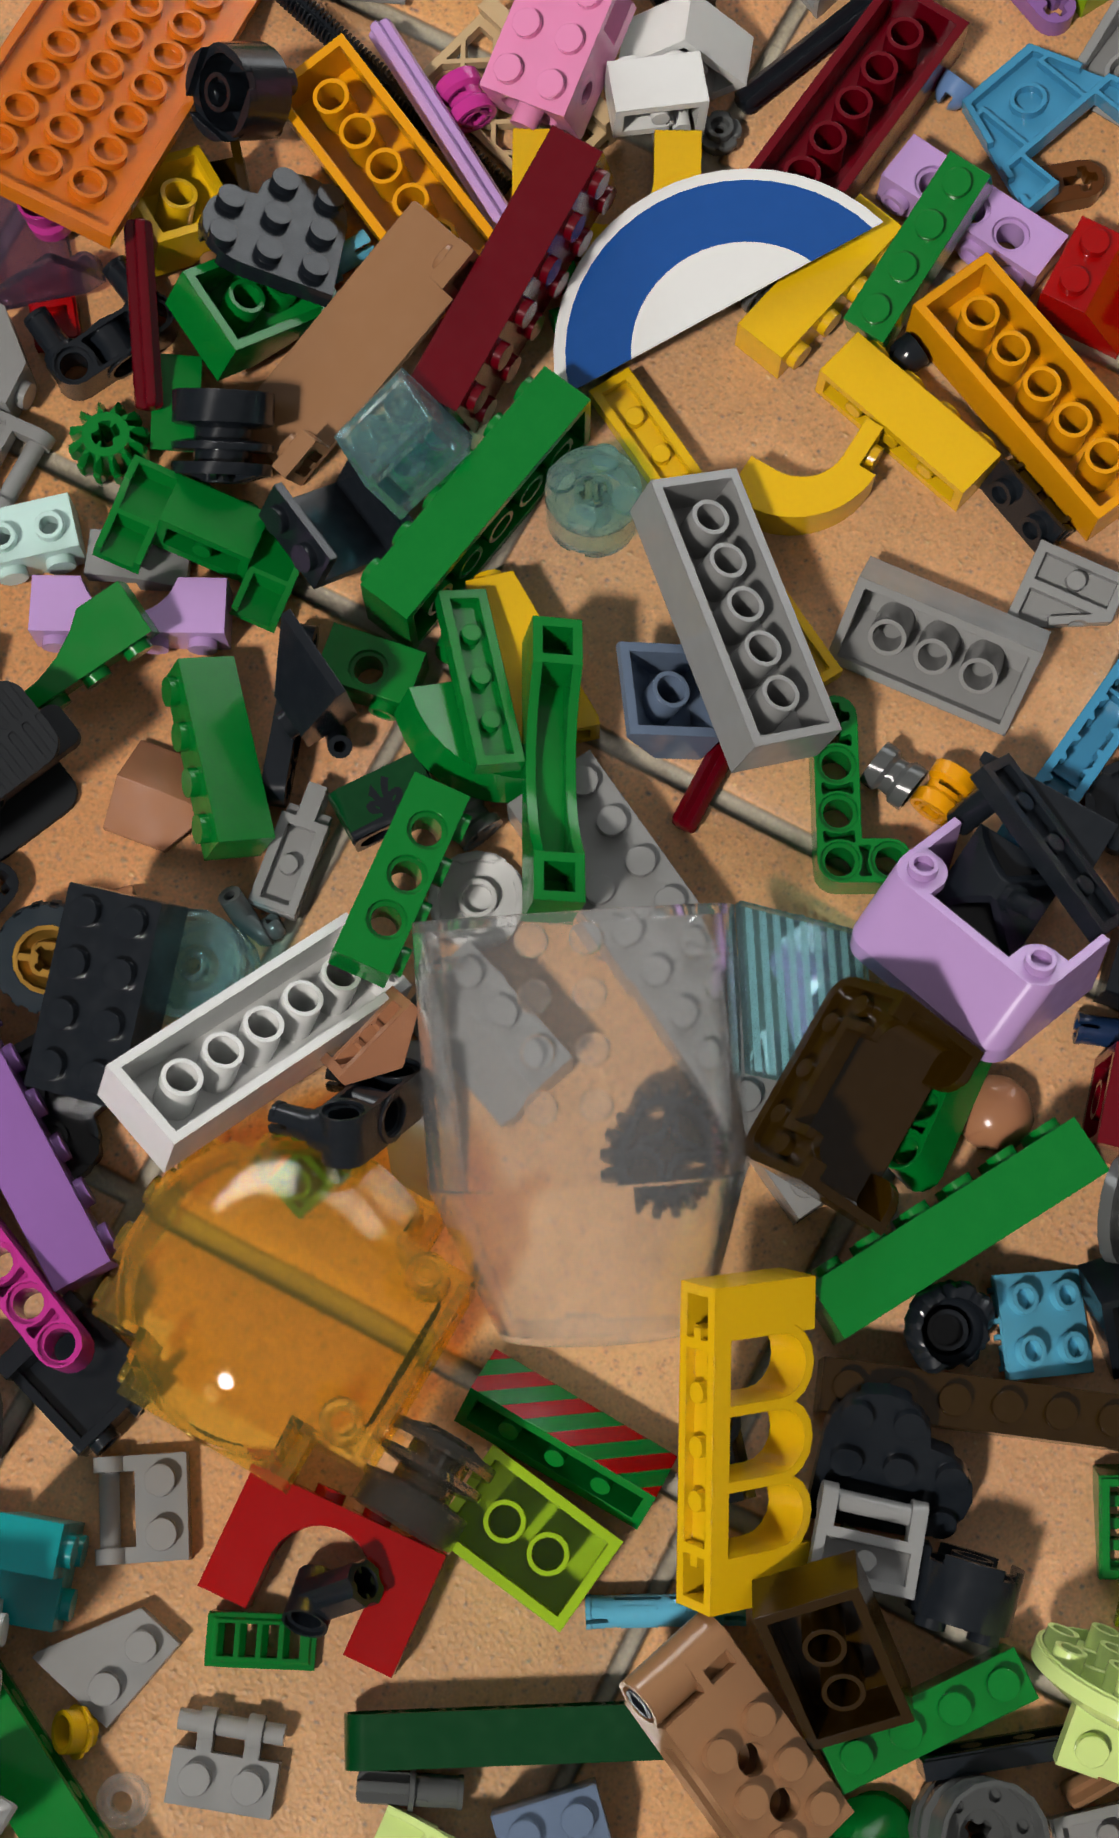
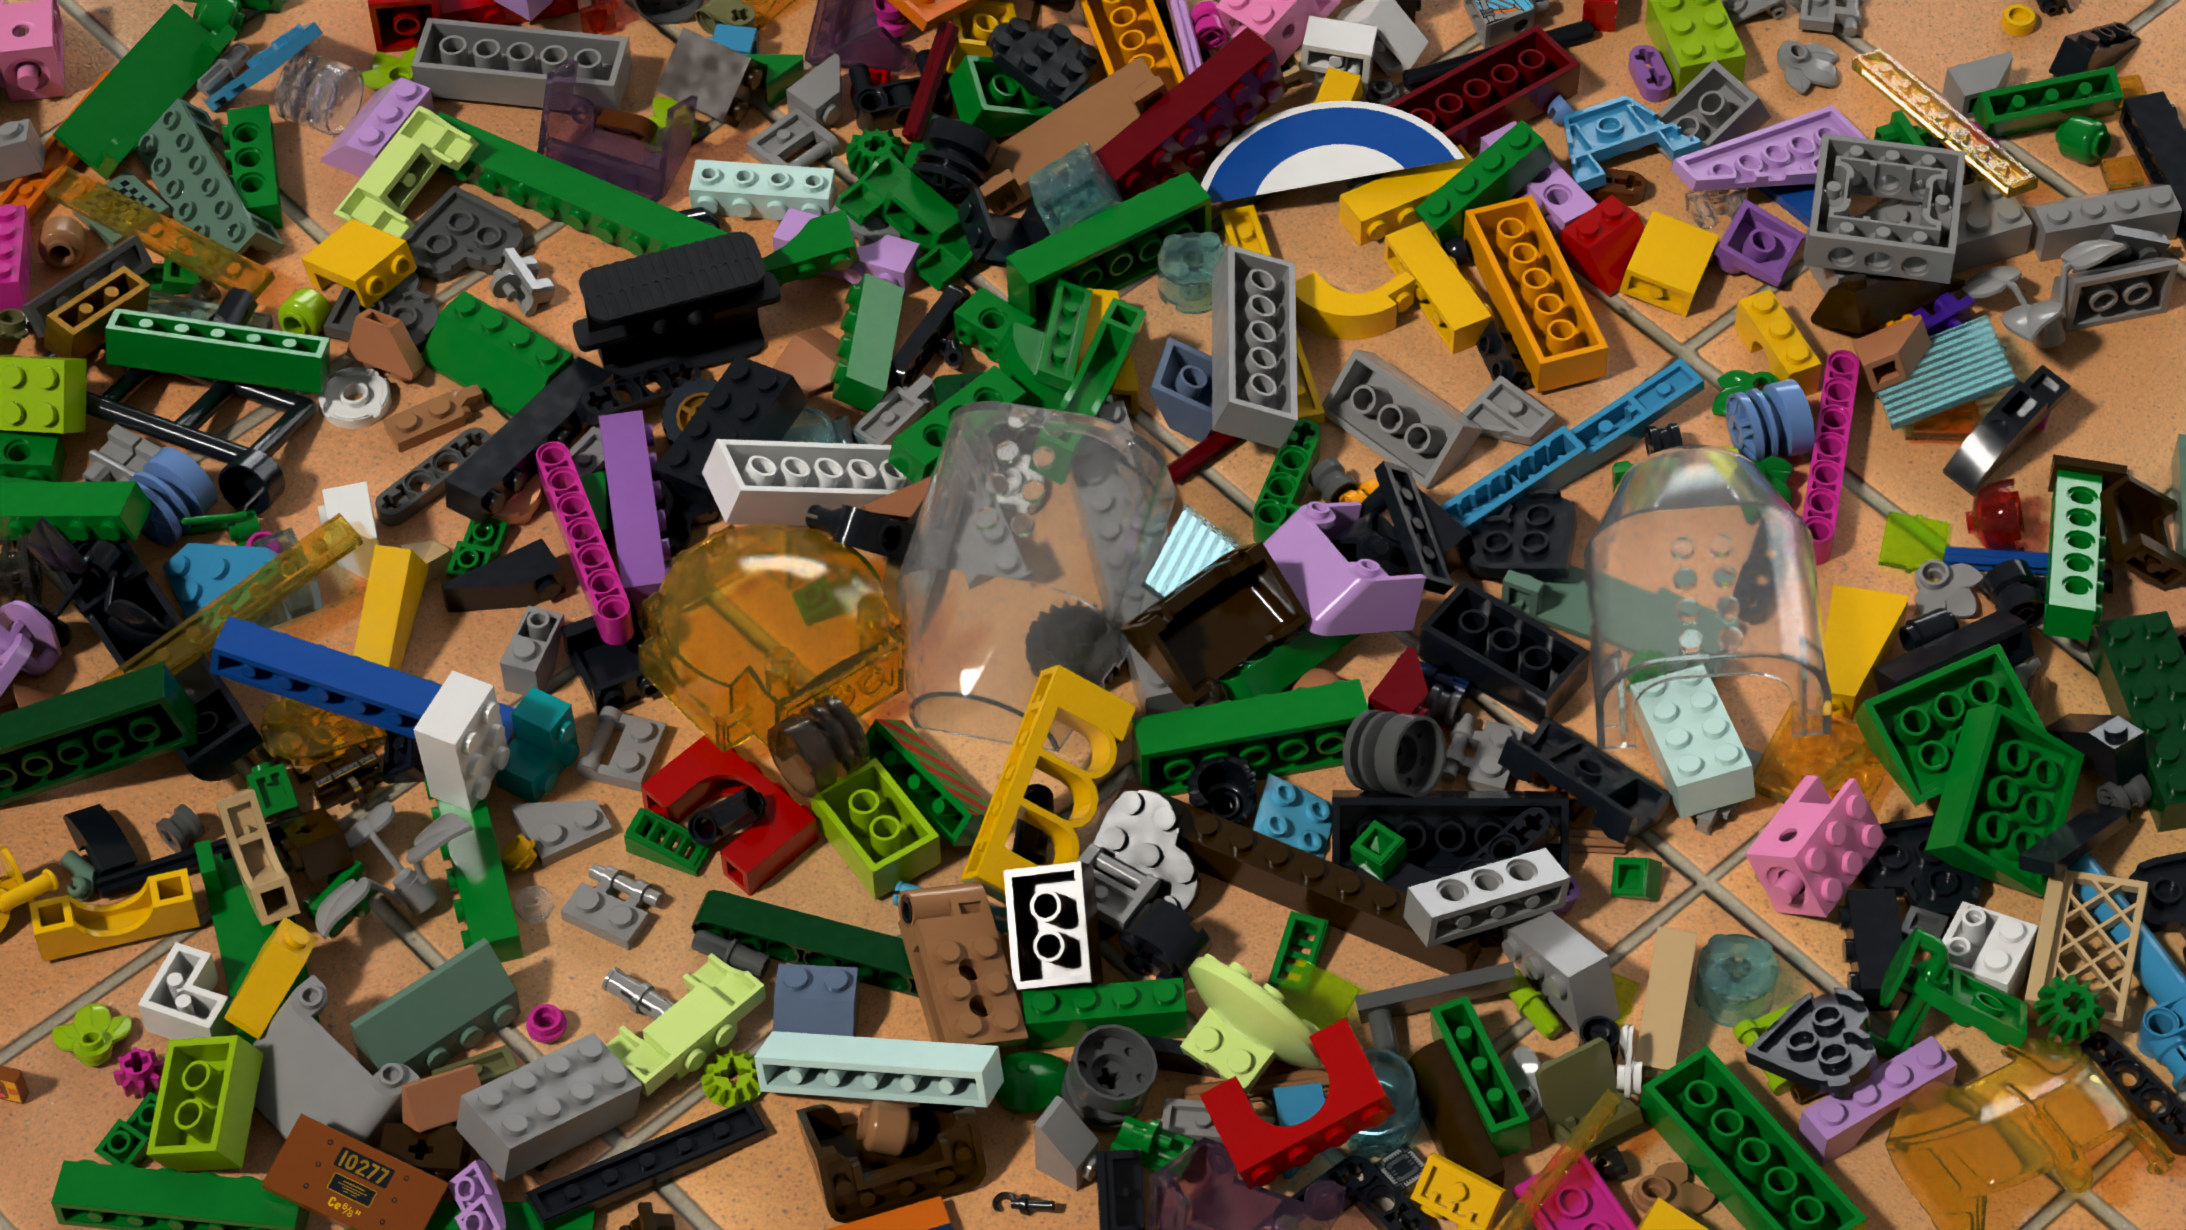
camera: 20 degrees right, 25 degrees down
black slope [274,609,358,747] -> none

